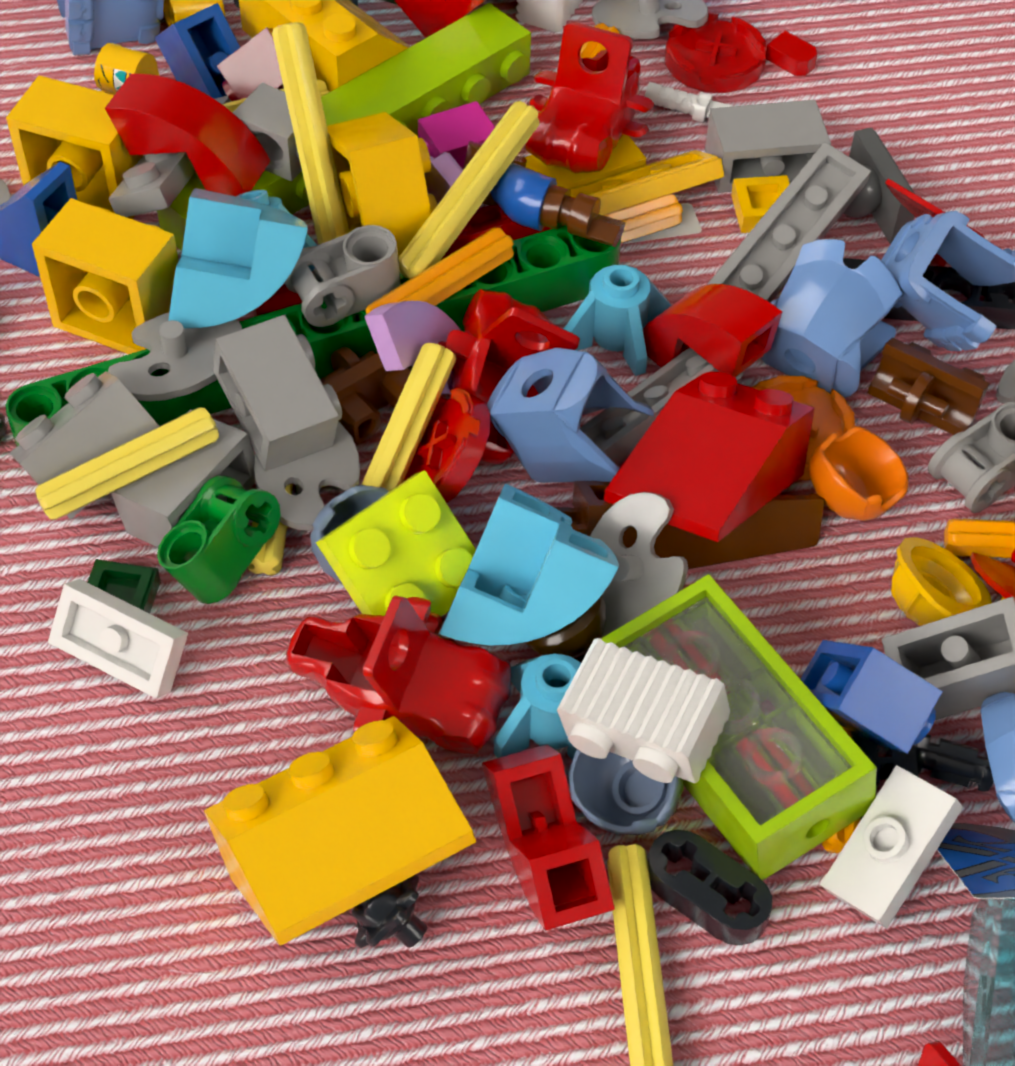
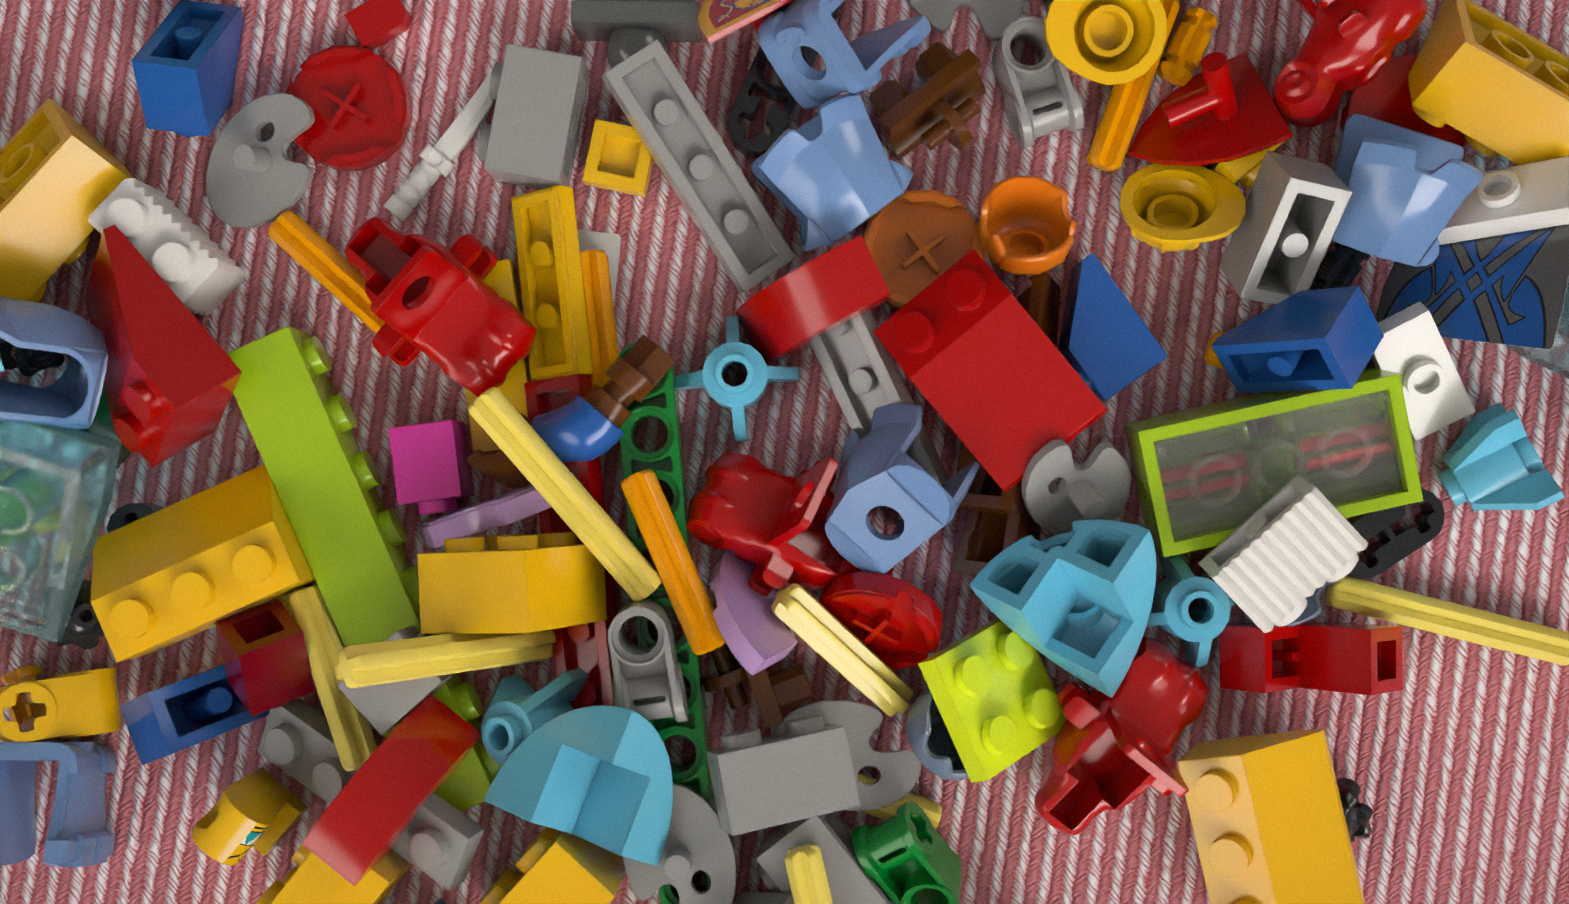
camera: 70 degrees left, 35 degrees up
none -> blue slope [1058,253,1168,402]
none -> medium azure brick [1437,402,1565,513]

